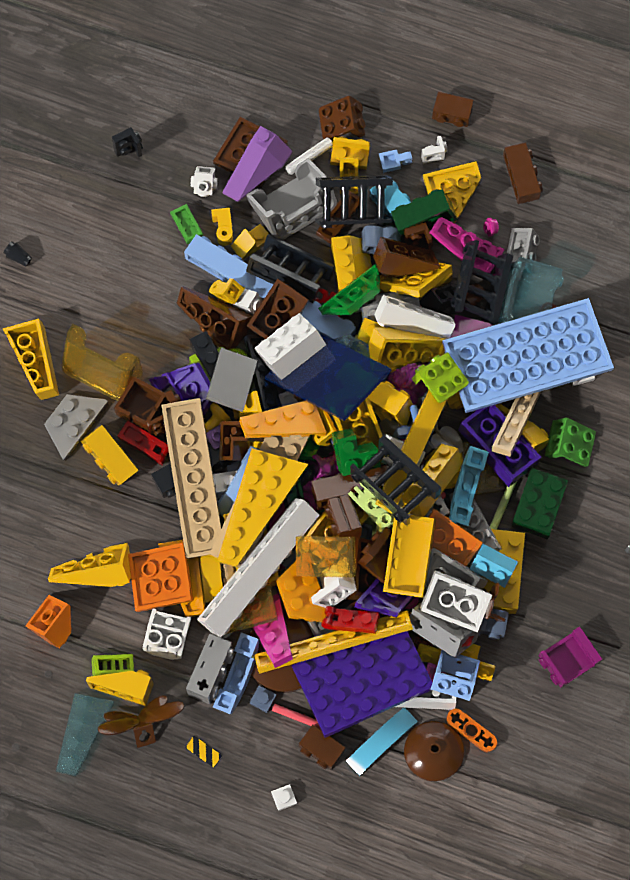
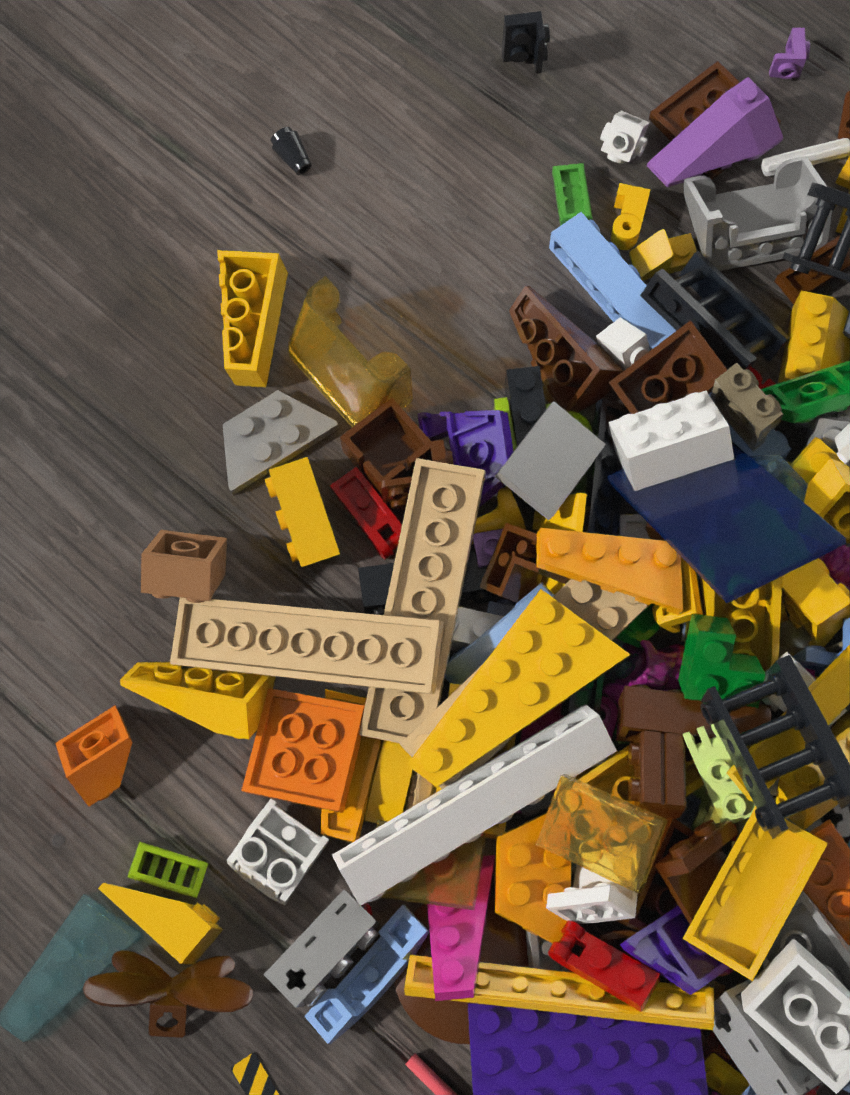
camera: 25 degrees right, 0 degrees up
yellow leg [209,278,245,304] -> none
sand blue plate [250,686,277,713] -> none
none -> medium nougat brick [141,530,227,603]
none -> tan plate [170,597,444,694]
none -> dark tan plate [711,363,783,451]
none -> medium lavender bracket [769,28,810,79]

